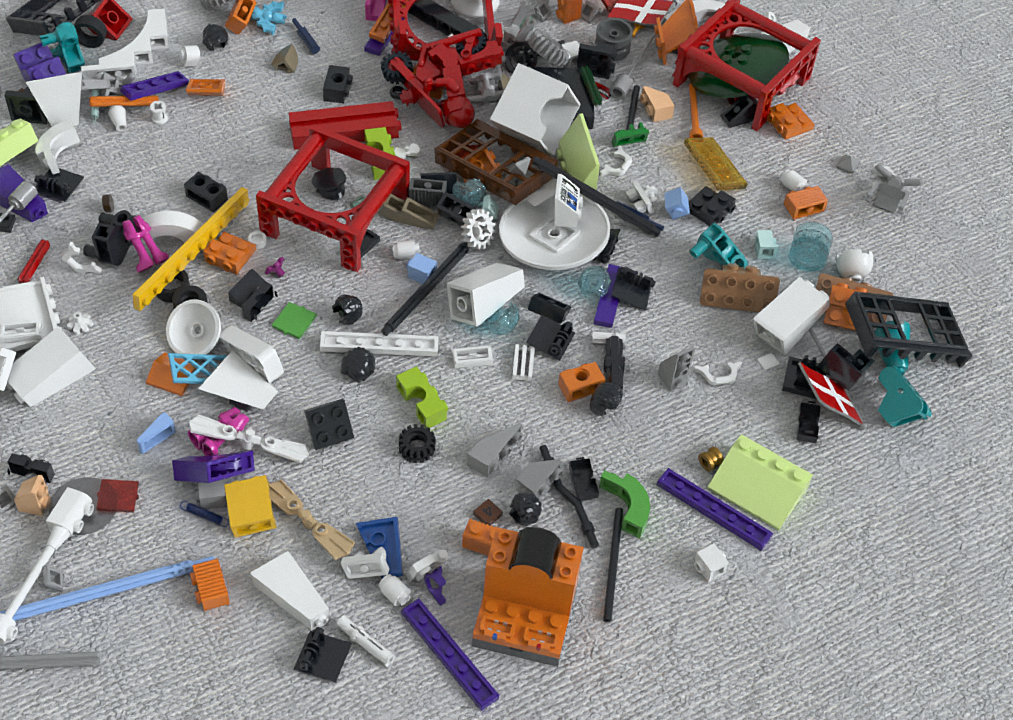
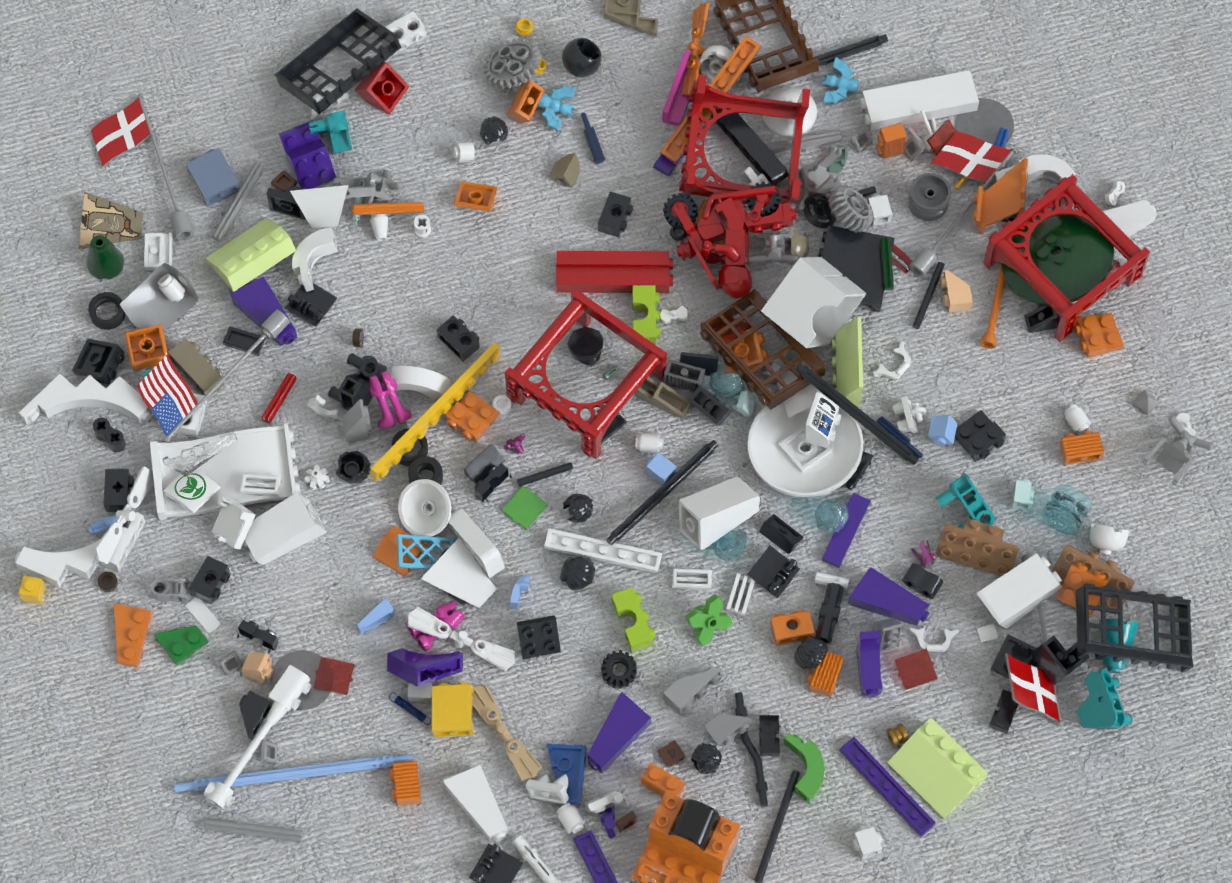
camera: 15 degrees right, 15 degrees up
black tyre [74,15,107,48] -> none
white arch [81,8,169,80] -> none
dark purple tile [120,71,189,101] -> none
white gear [461,209,496,249] -> none
light grey slope [508,157,531,175] -> none
black plate [577,42,617,80] -> none
green plate [611,122,649,147] -> none
black hinge [612,266,656,311] -> none
clear yellow tile [684,137,748,191] -> none
none -> black slope [239,691,272,740]
none -> black hair [336,451,371,484]
none -> light grey slope [342,399,371,442]
none -> light blue slope [510,575,530,610]
none -> black bar [517,462,573,487]
none -> dark purple slope [588,692,651,773]
none -> reddish brown tile [616,811,636,832]
none -> bright green plant [685,594,733,646]
none -> orange brick [807,652,844,698]
none -> dark purple slope [848,567,930,626]
none -> dark purple arch [856,630,882,698]
none -> clear red piece [894,649,938,690]
none -> black axle [902,563,944,599]
none -> flat silver piece [910,540,936,570]

